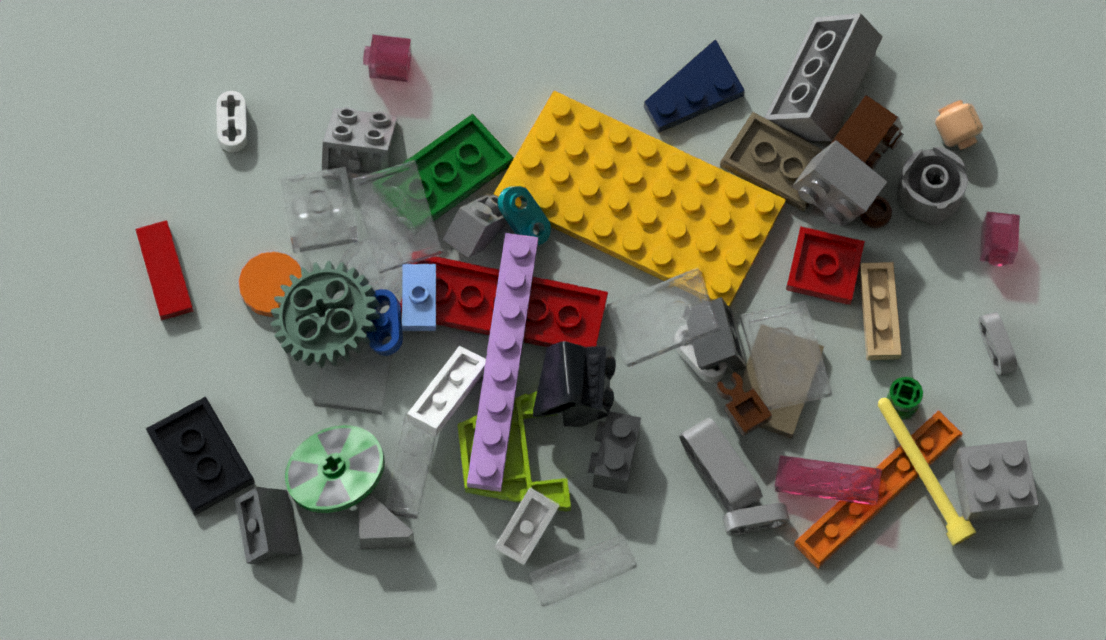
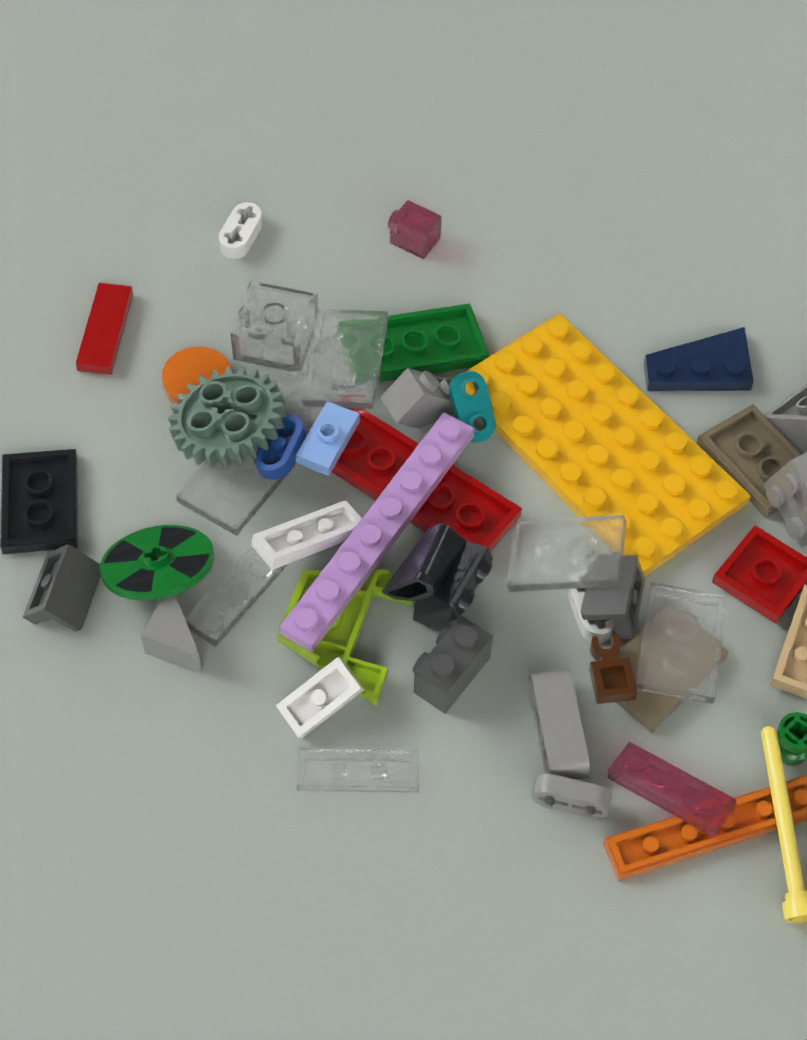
camera: 25 degrees right, 10 degrees down
light grey bracket [321,108,397,182] -> none

